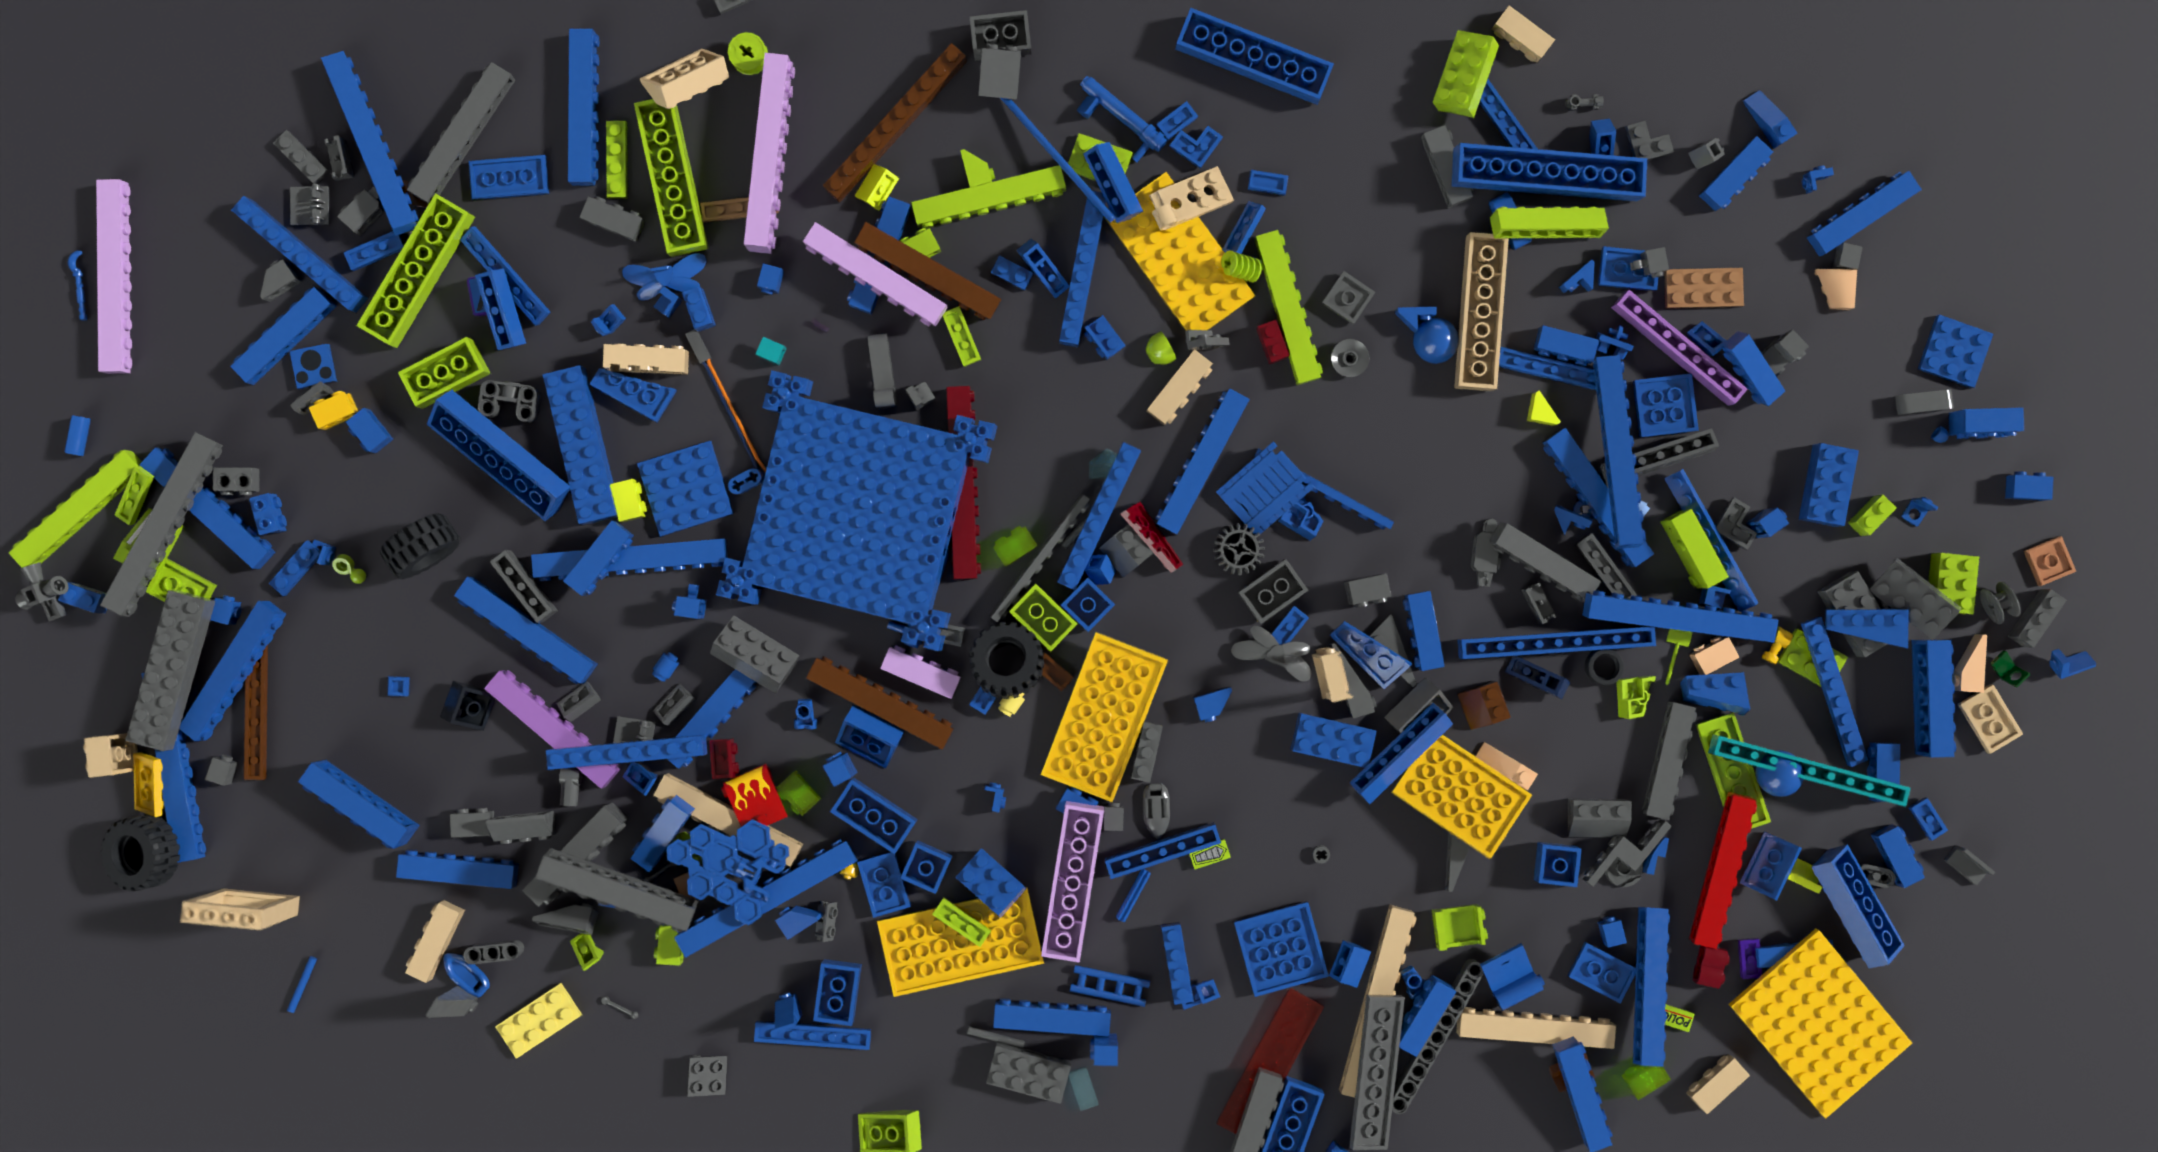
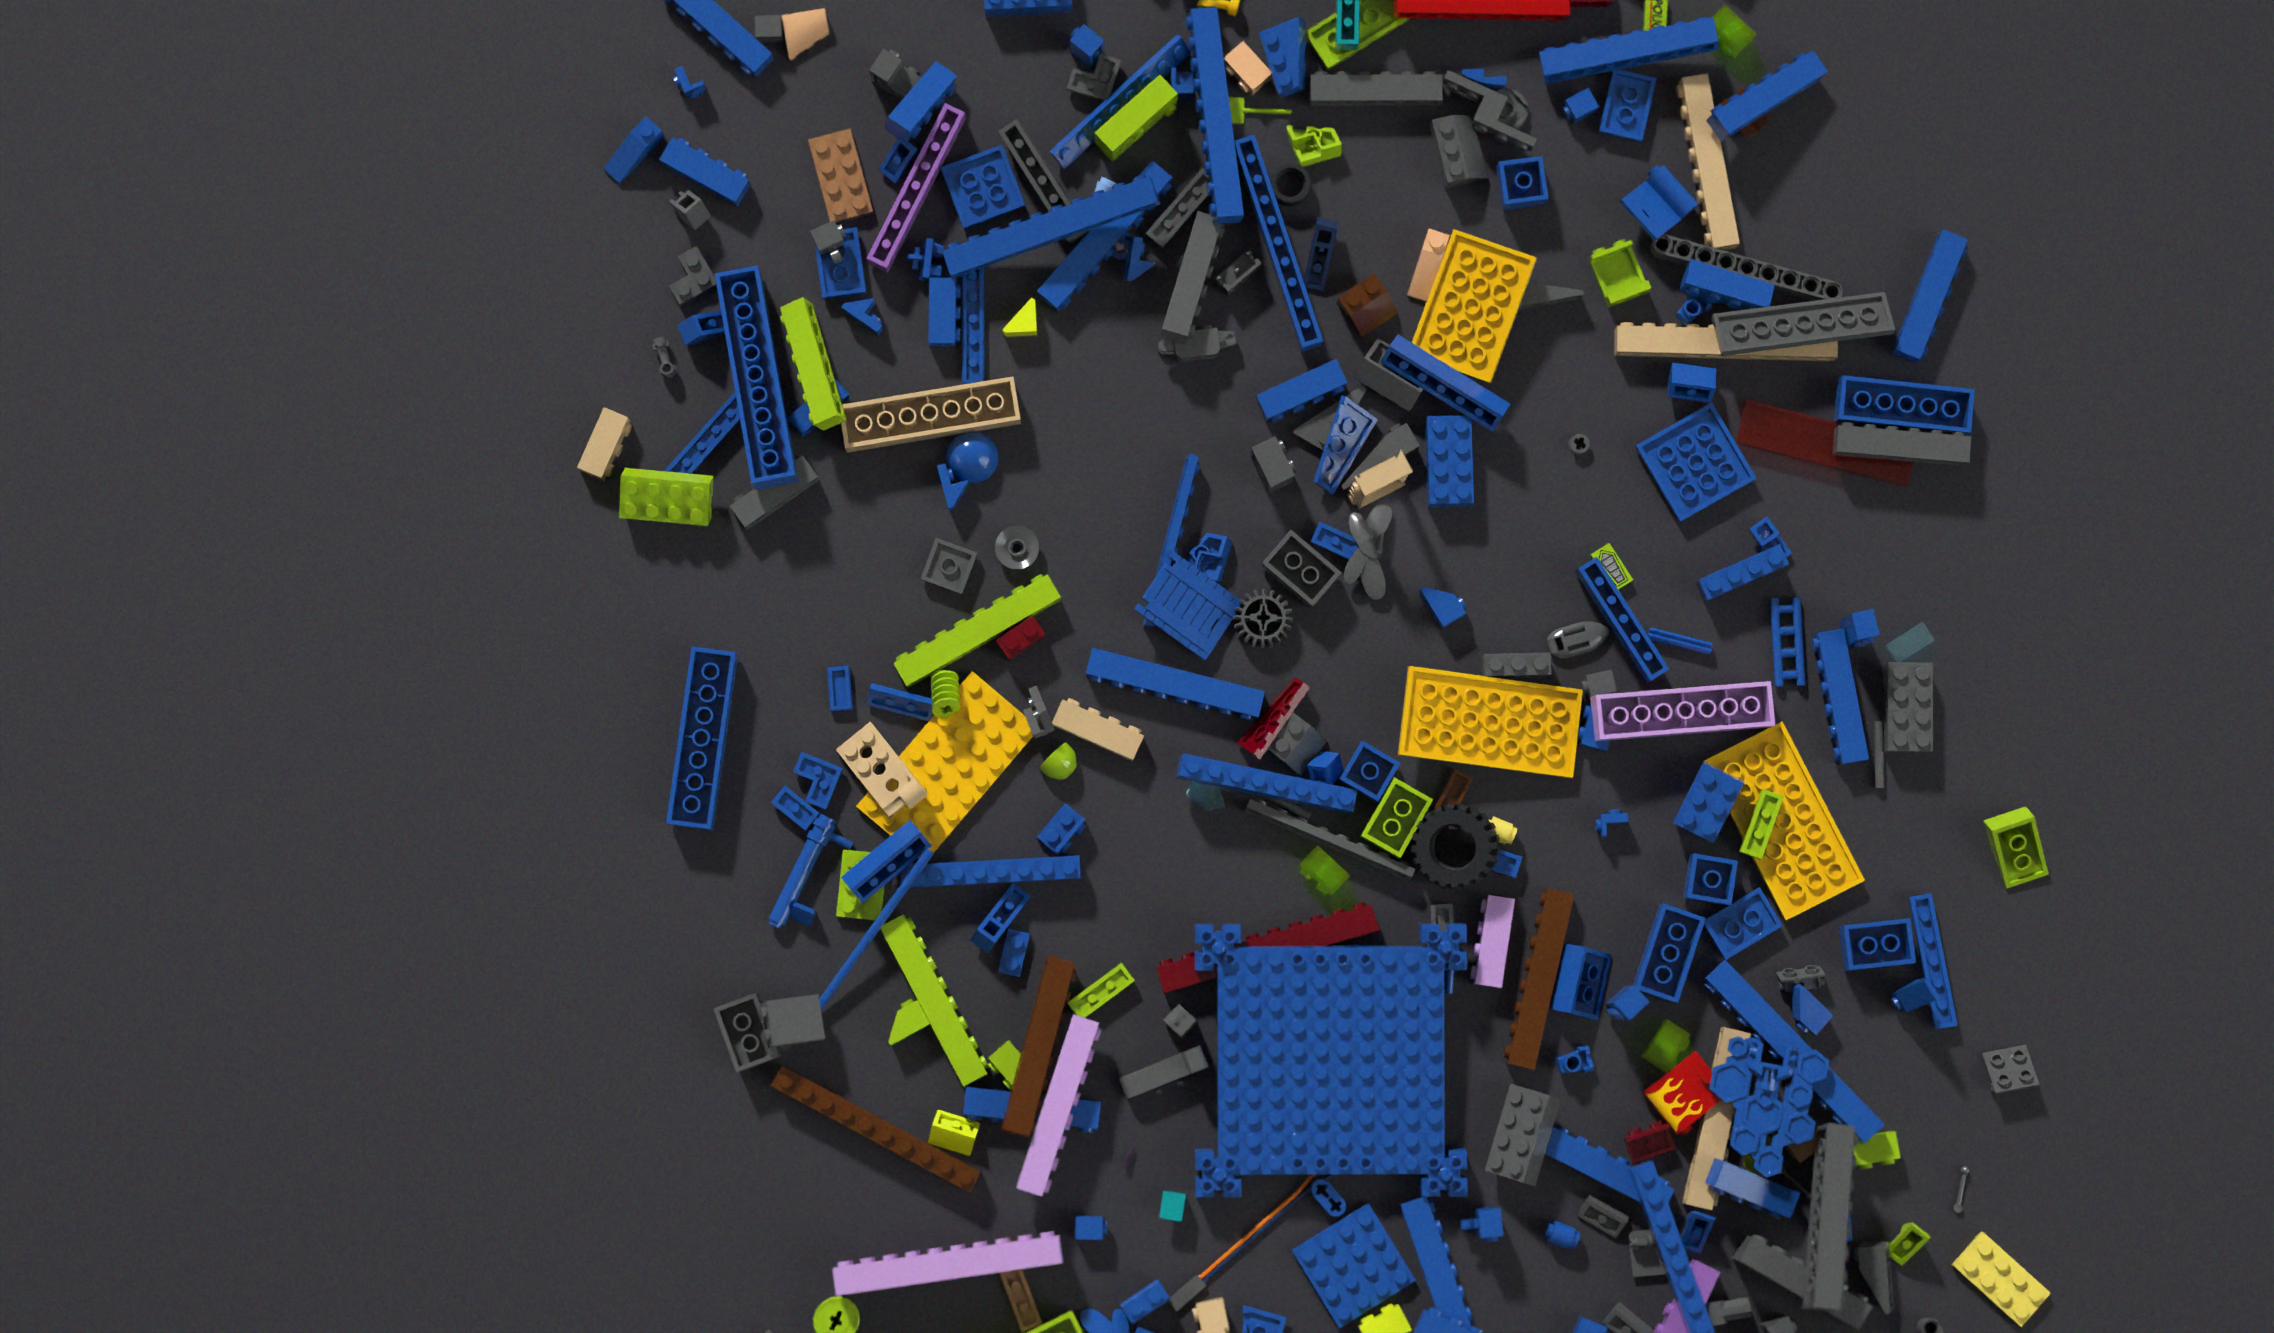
camera: 110 degrees left, 5 degrees down
yellow piece [839,862,859,880] -> none

